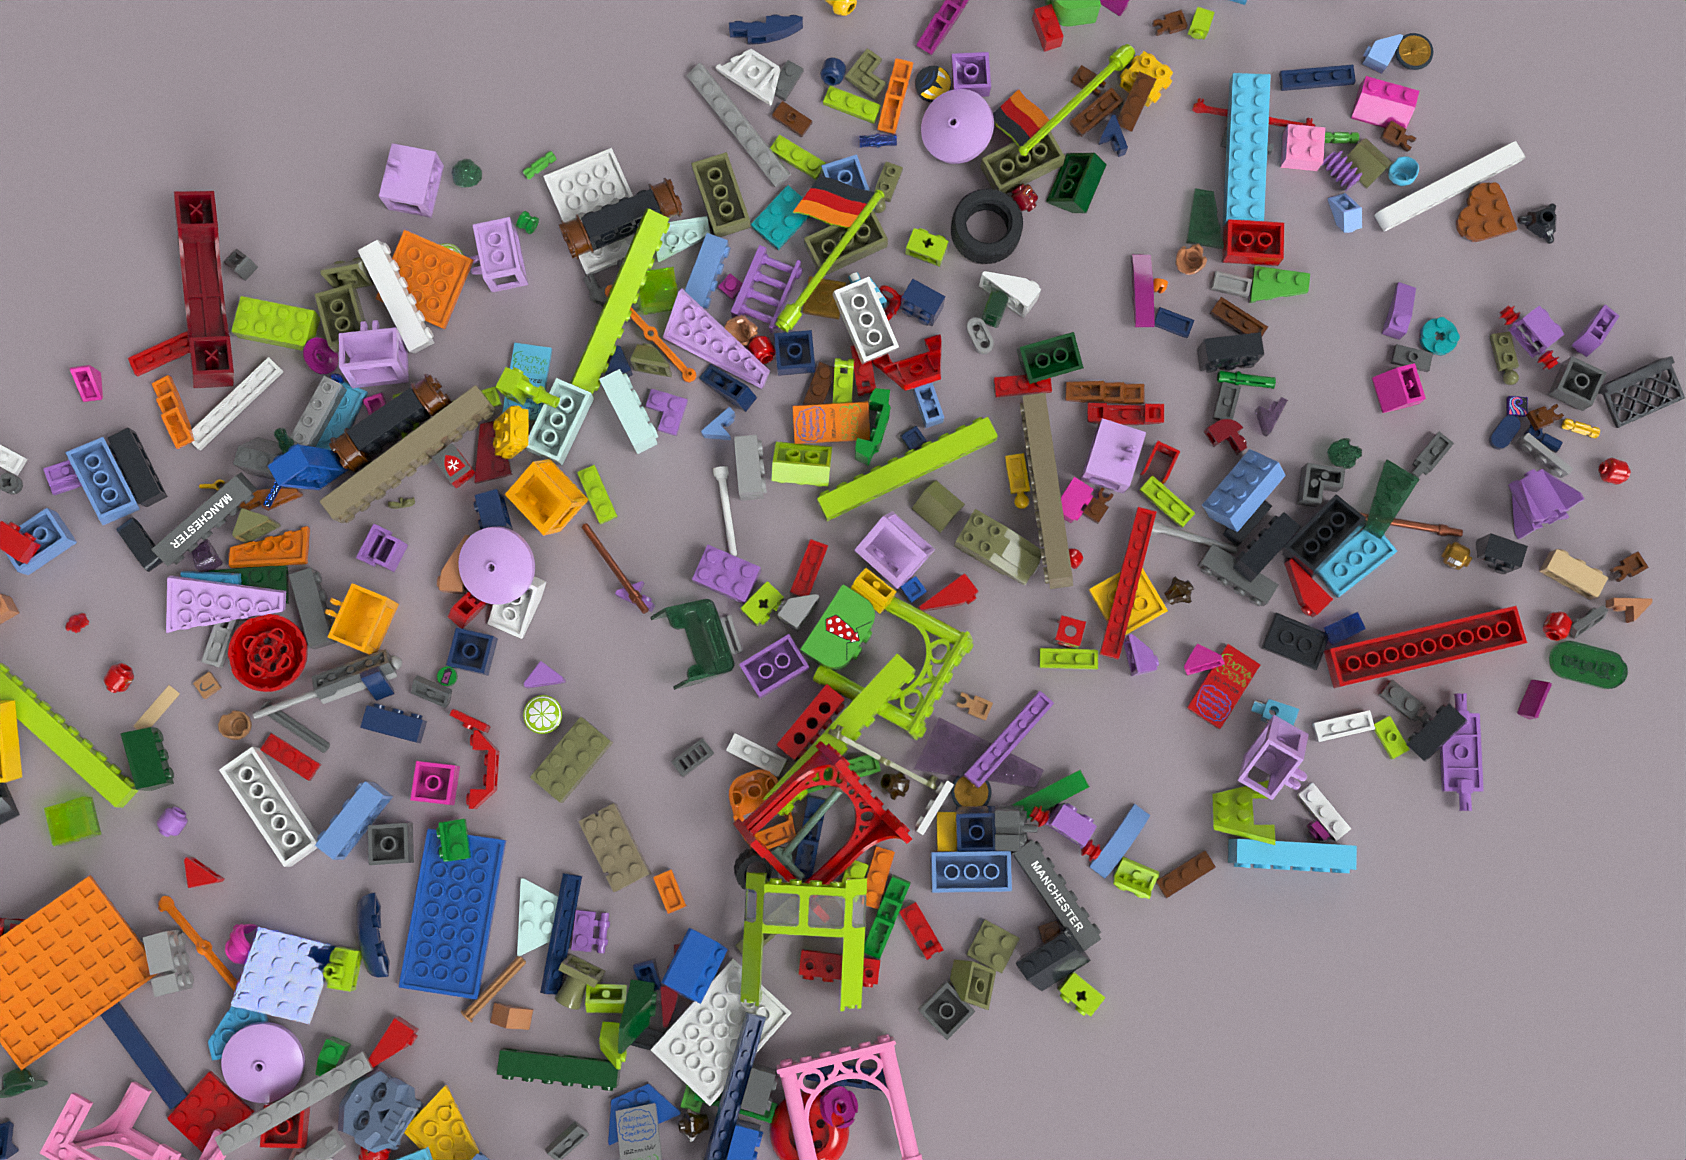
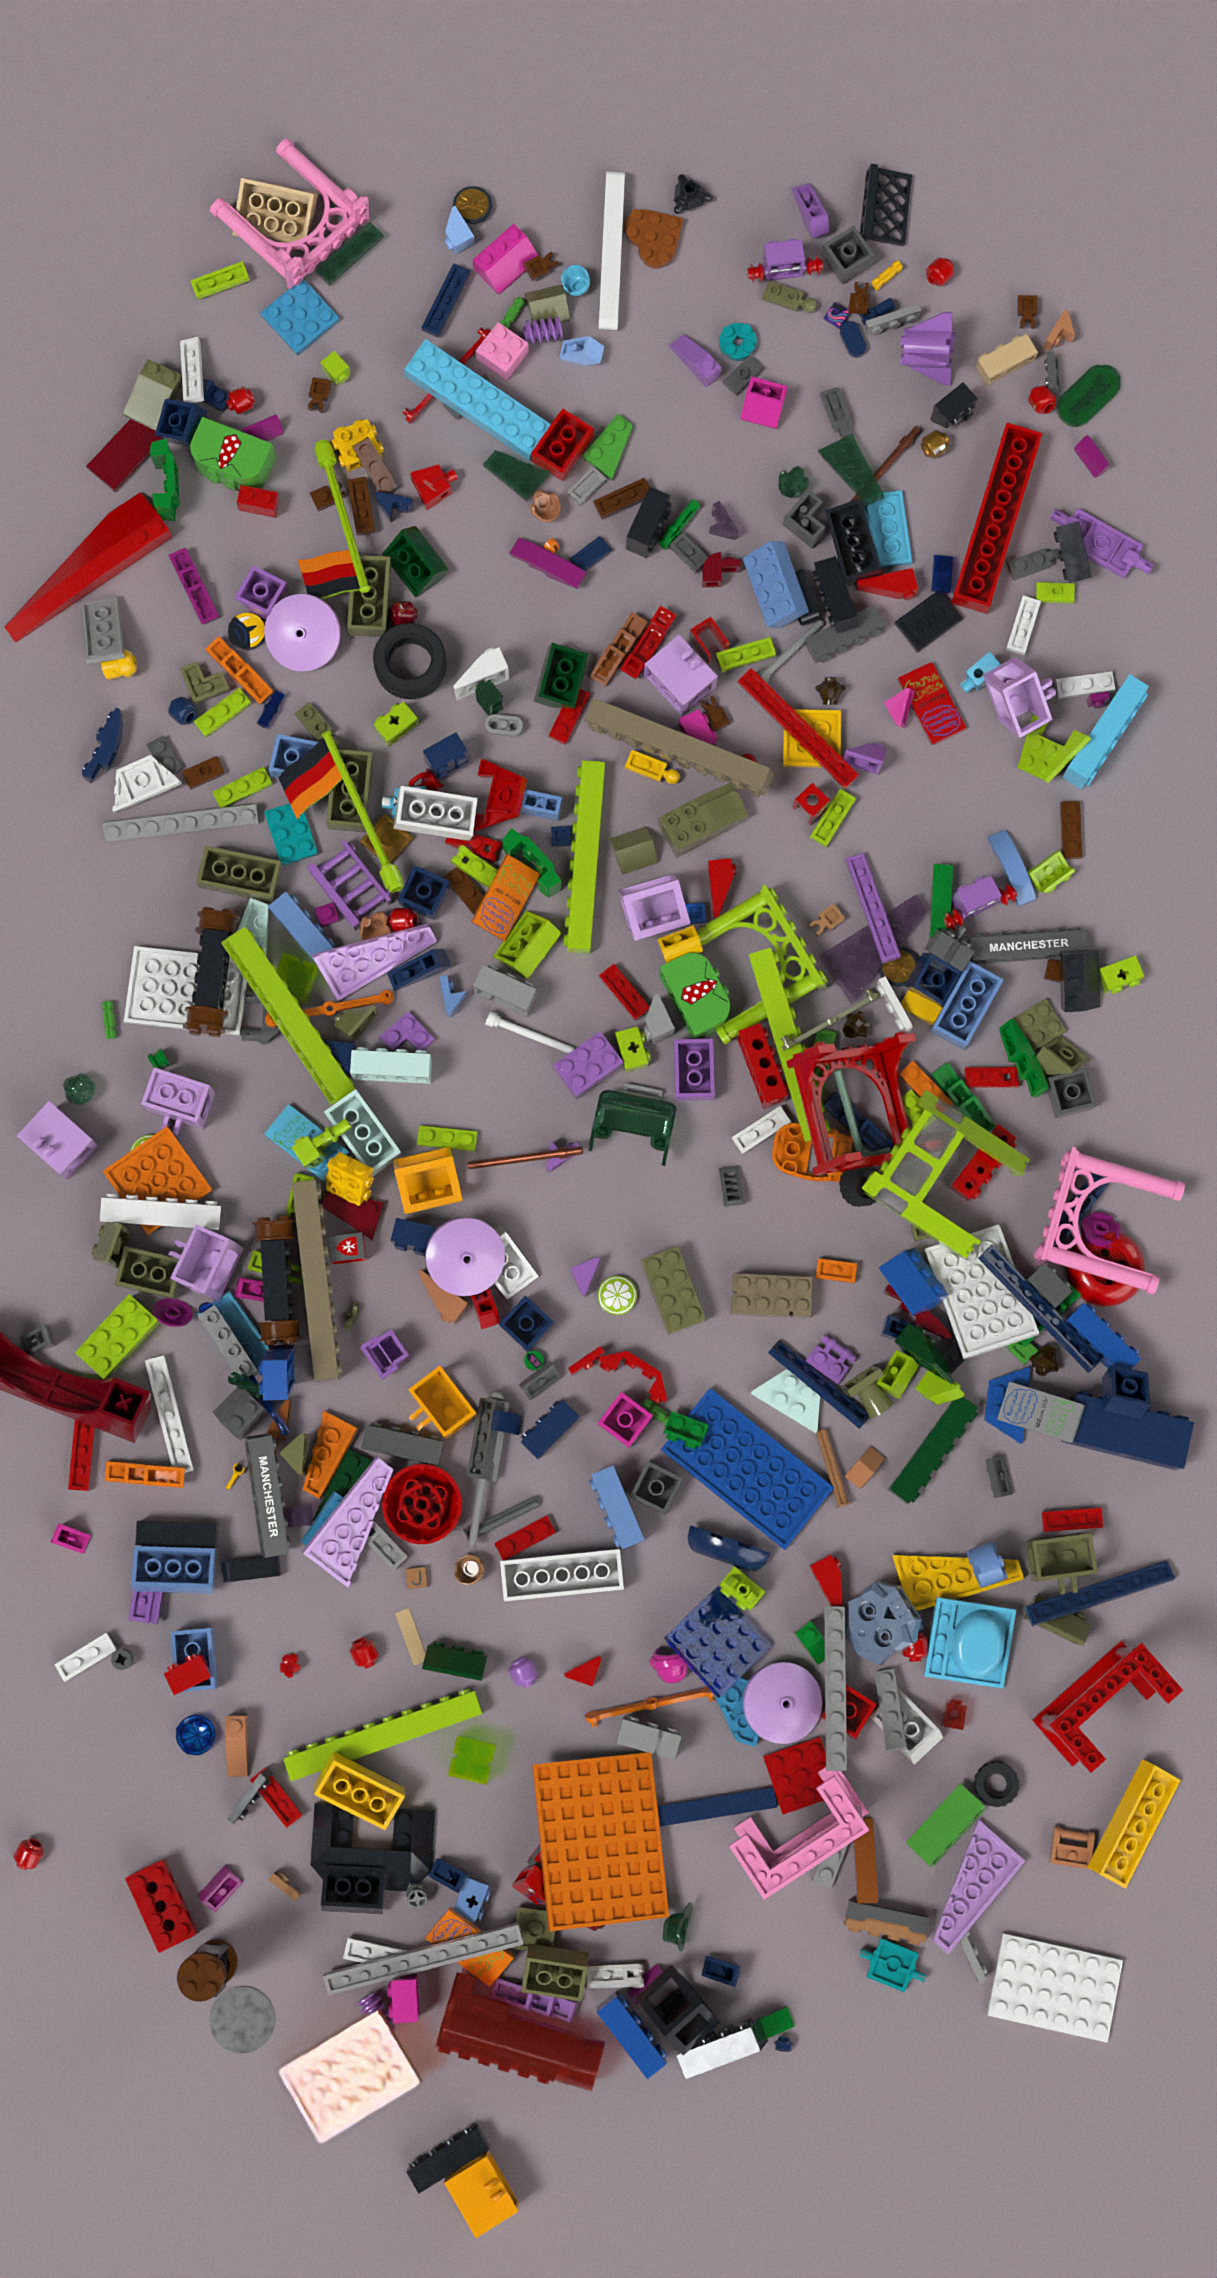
camera: 60 degrees left, 0 degrees up
none -> red torso [410,465,458,510]
none -> bright green axle [640,1398,669,1426]
none -> green slope [999,1019,1049,1098]

